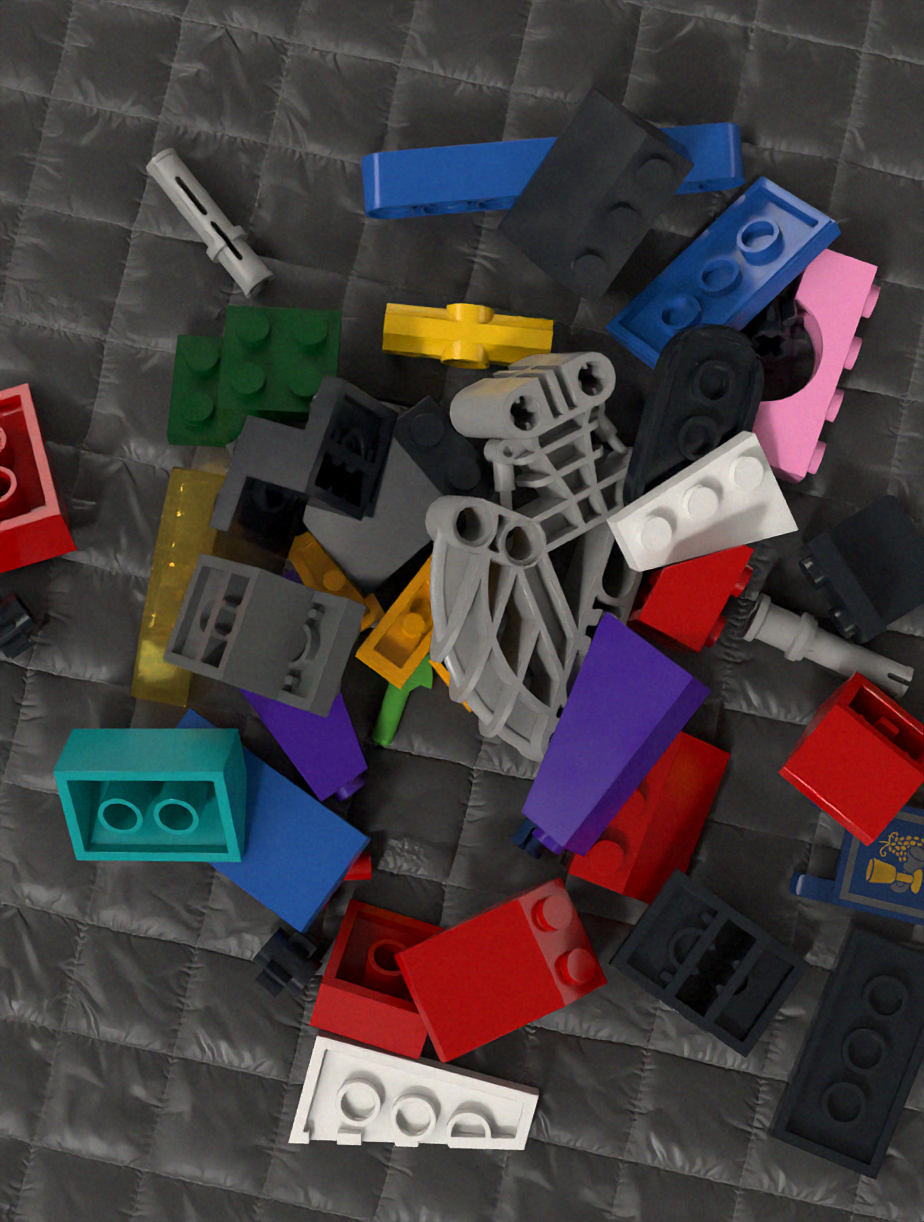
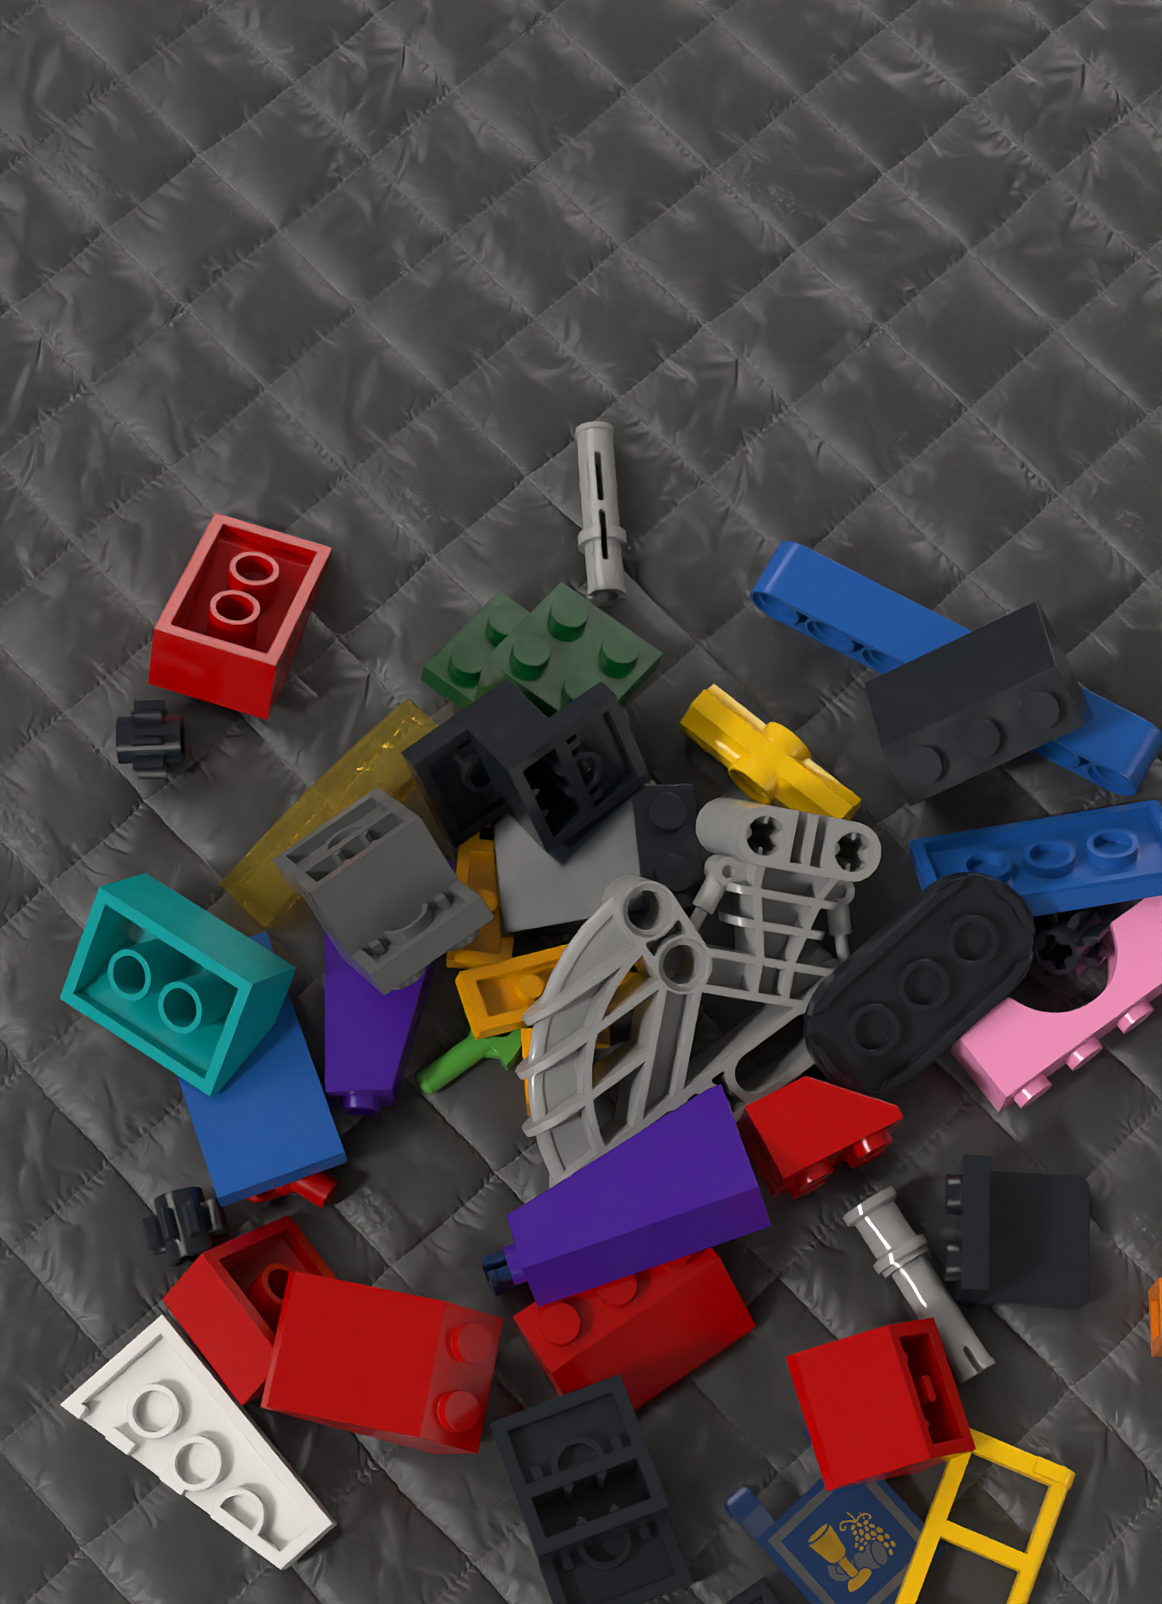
camera: 35 degrees right, 15 degrees down
white wing [606,431,799,572] -> none

